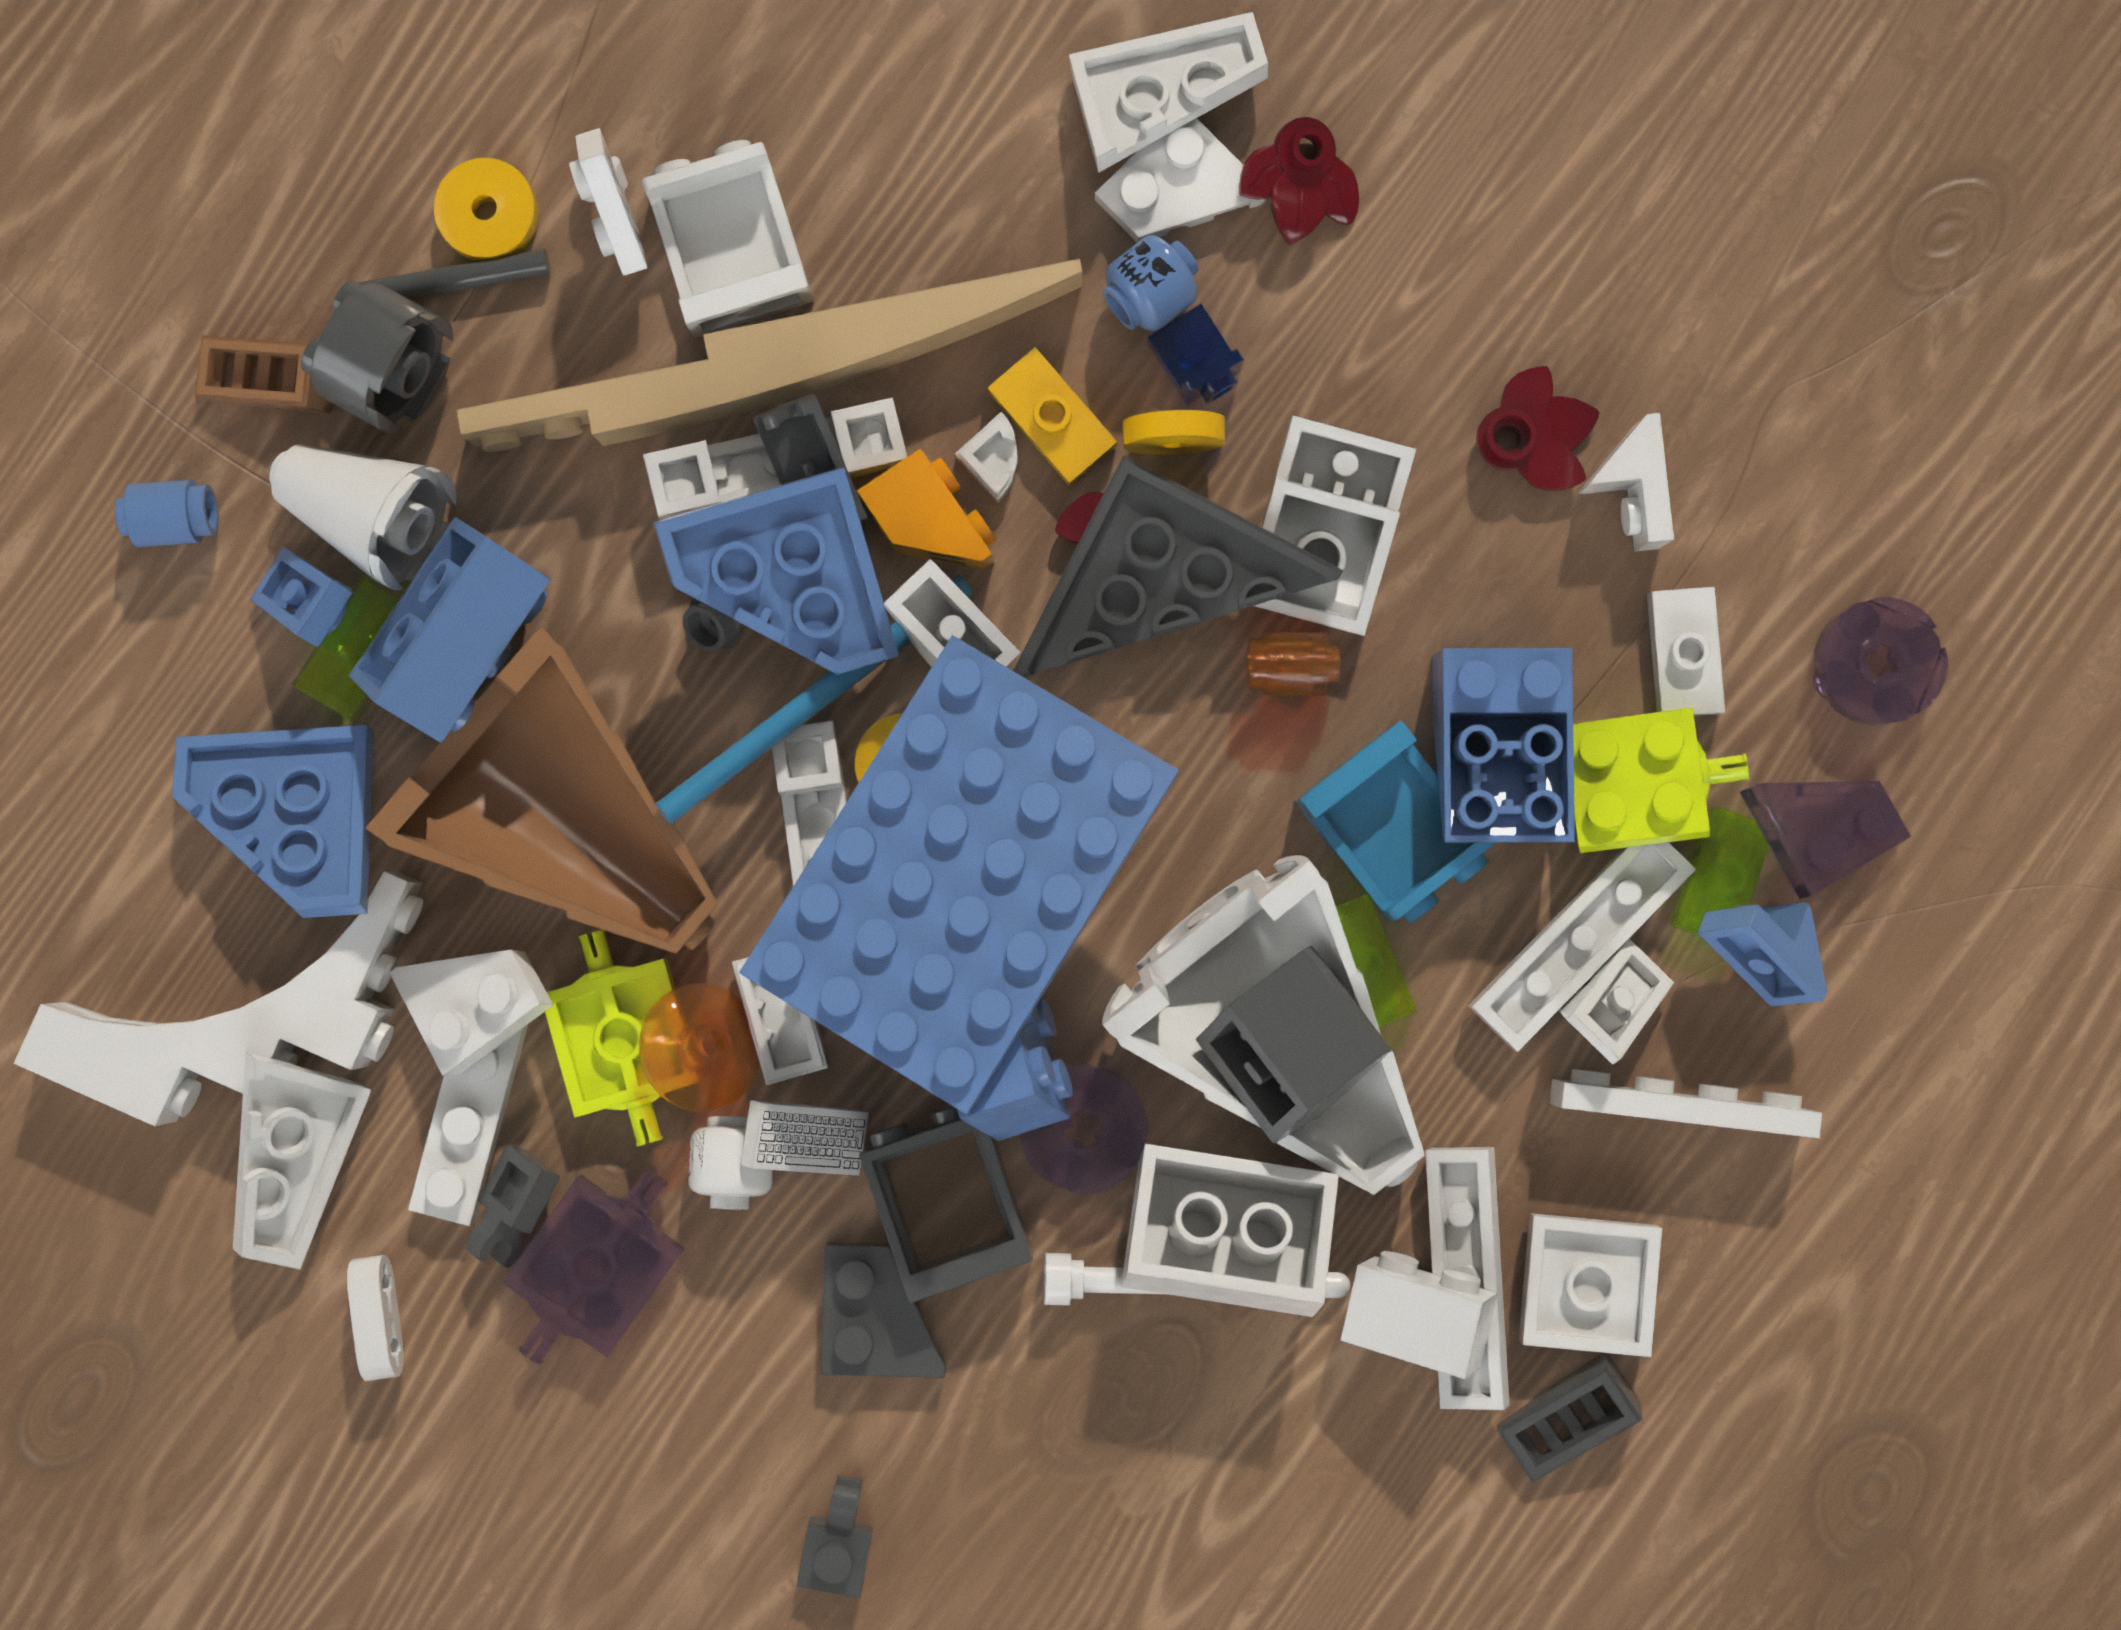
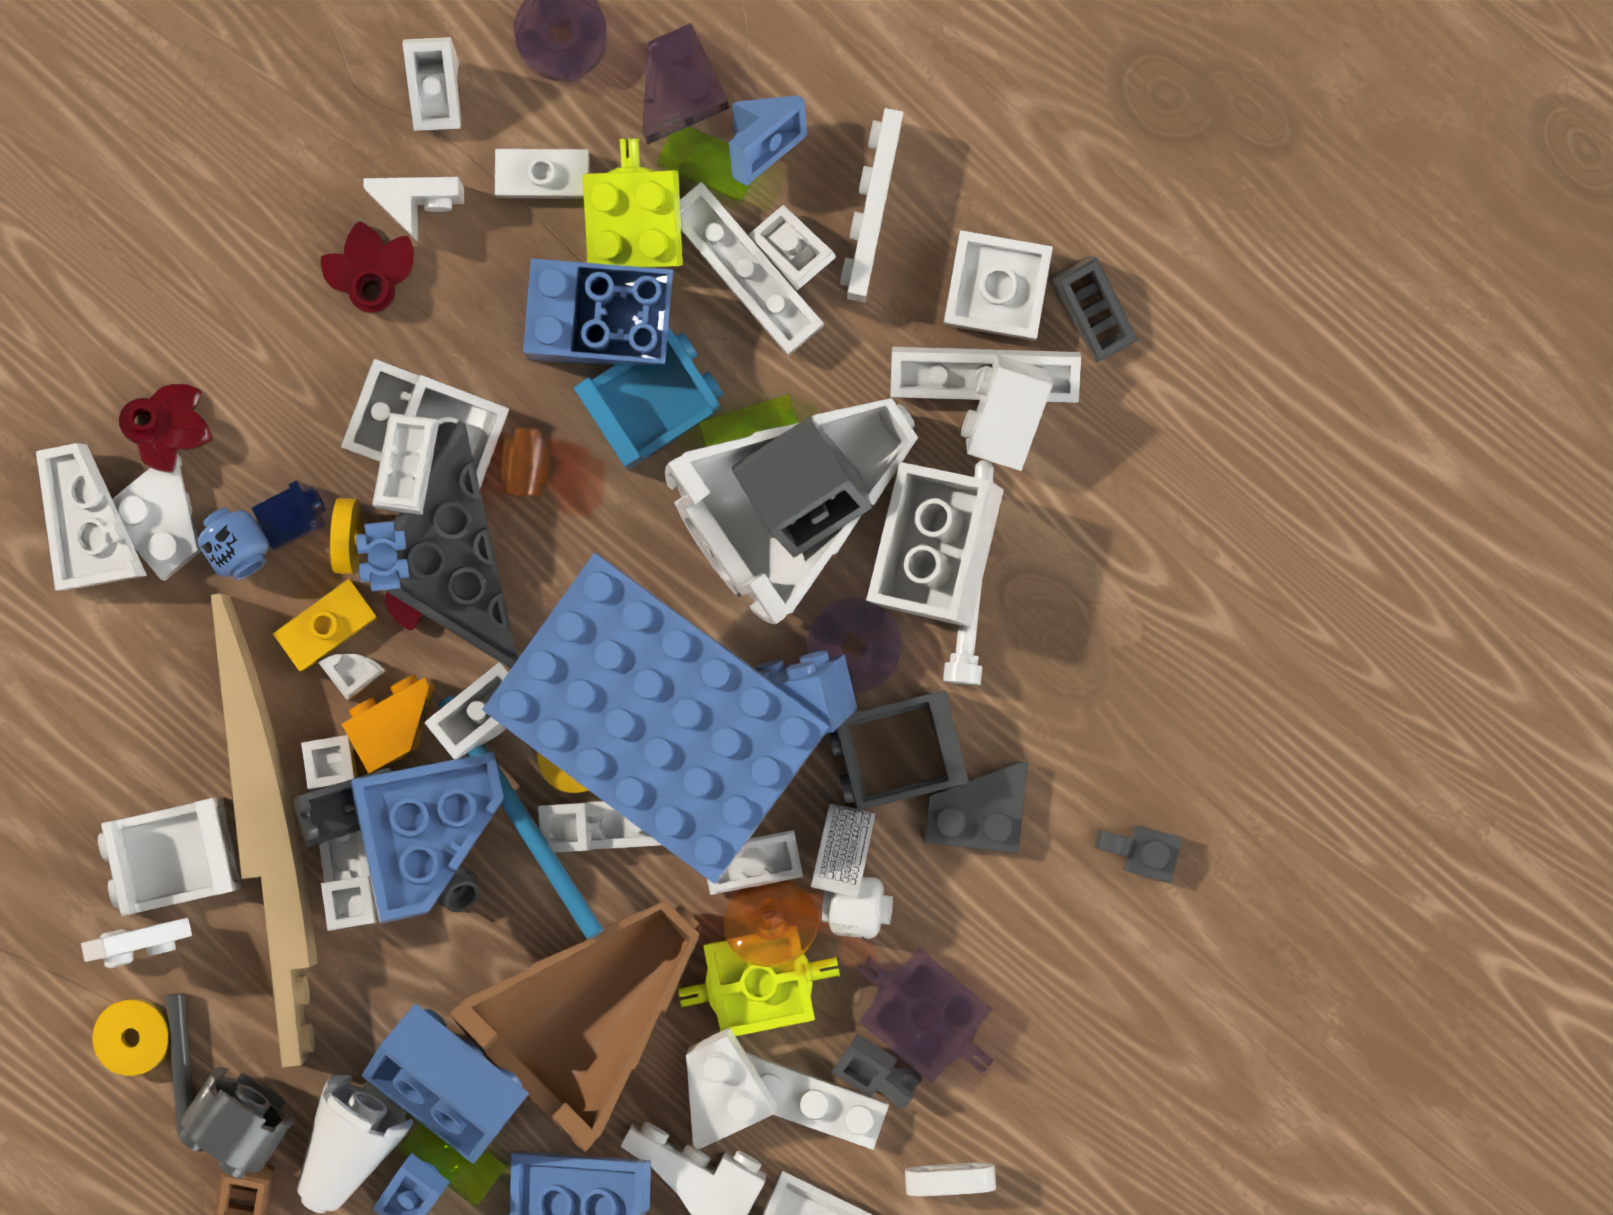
camera: 80 degrees left, 0 degrees up
none -> medium blue piece [356,521,409,591]
none -> white plate [372,413,439,515]
none -> white slope [402,37,462,131]

